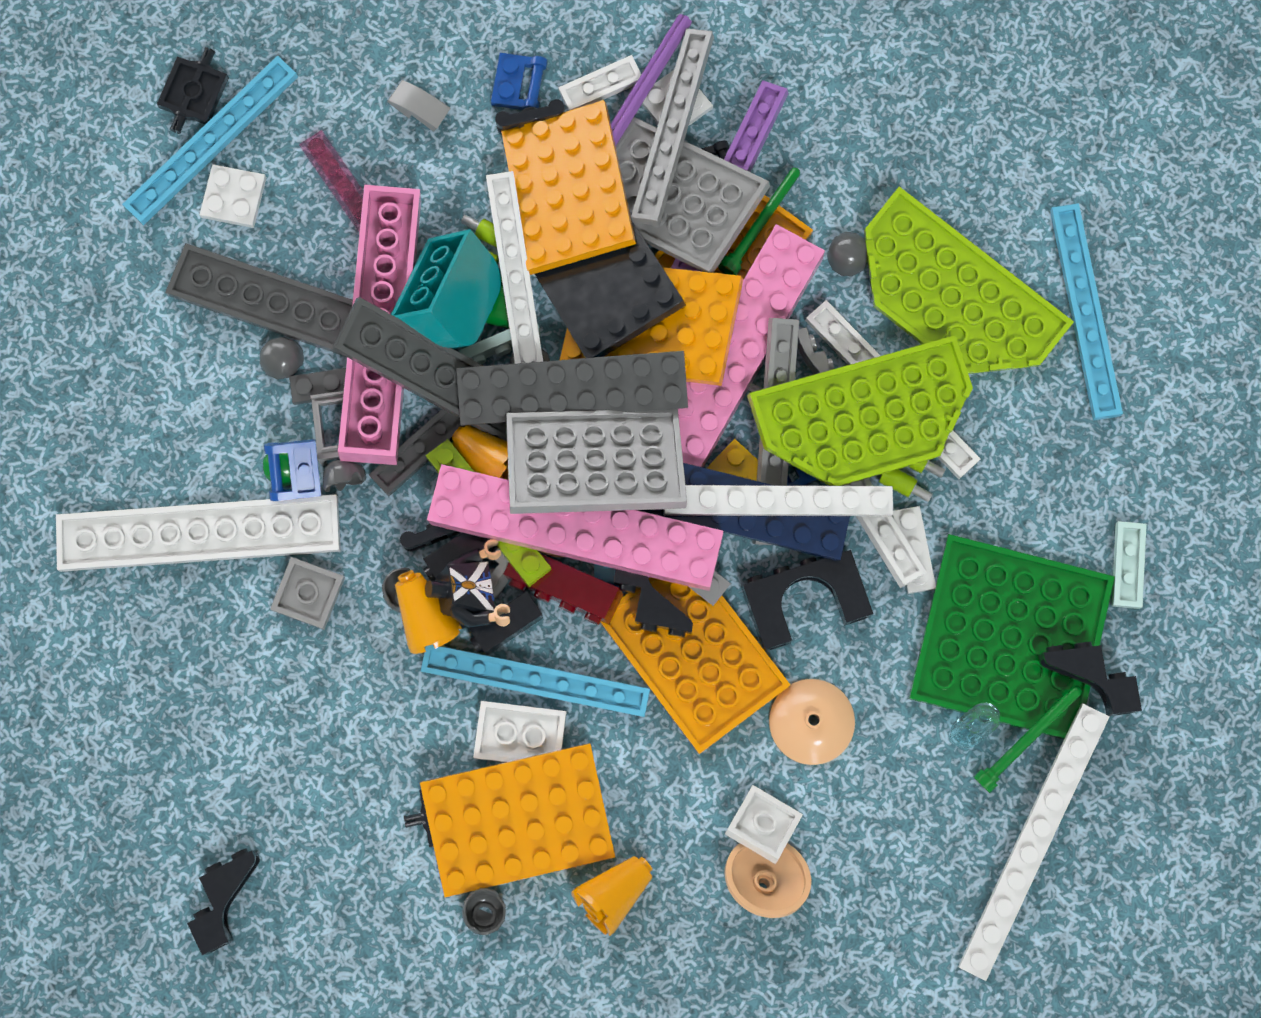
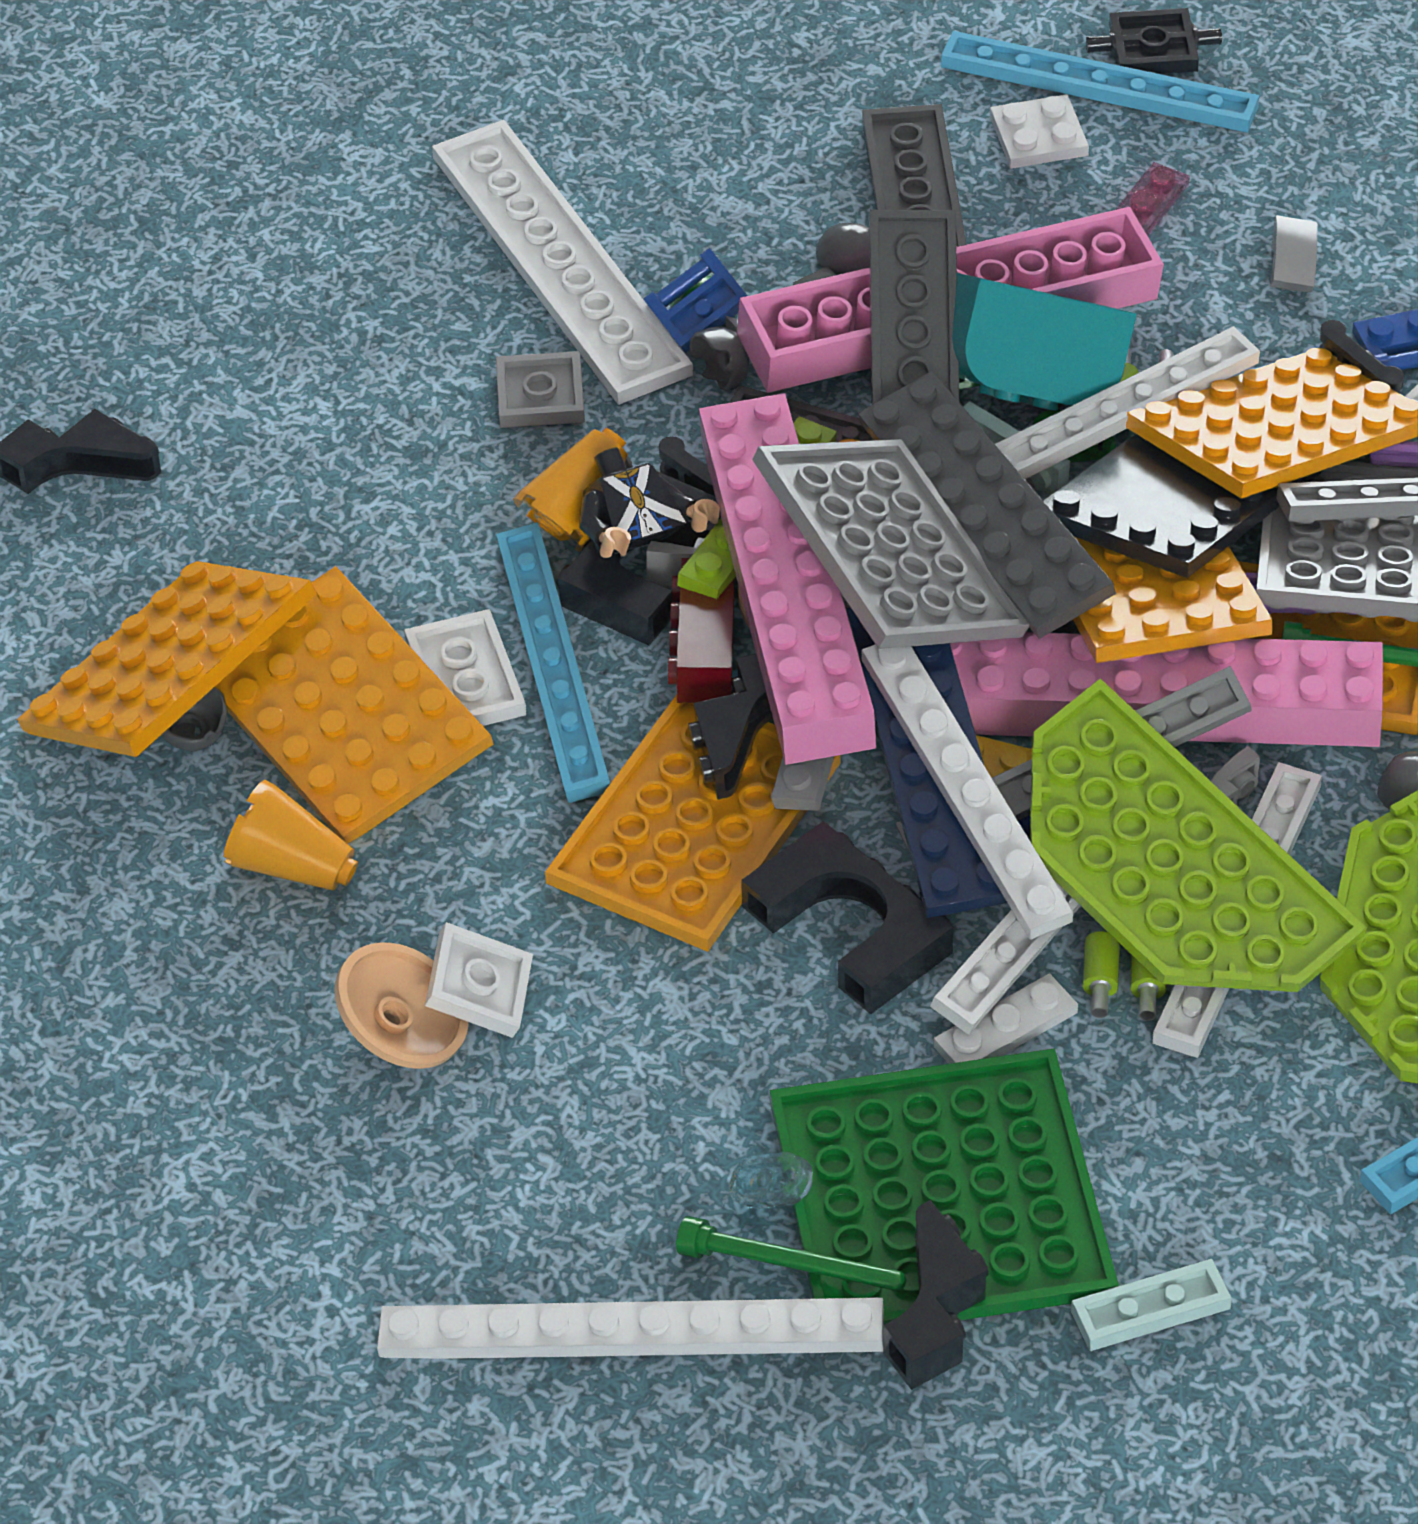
camera: 65 degrees right, 30 degrees down
light nougat dish [769,679,855,765] -> none
none -> light orange plate [17,561,317,757]

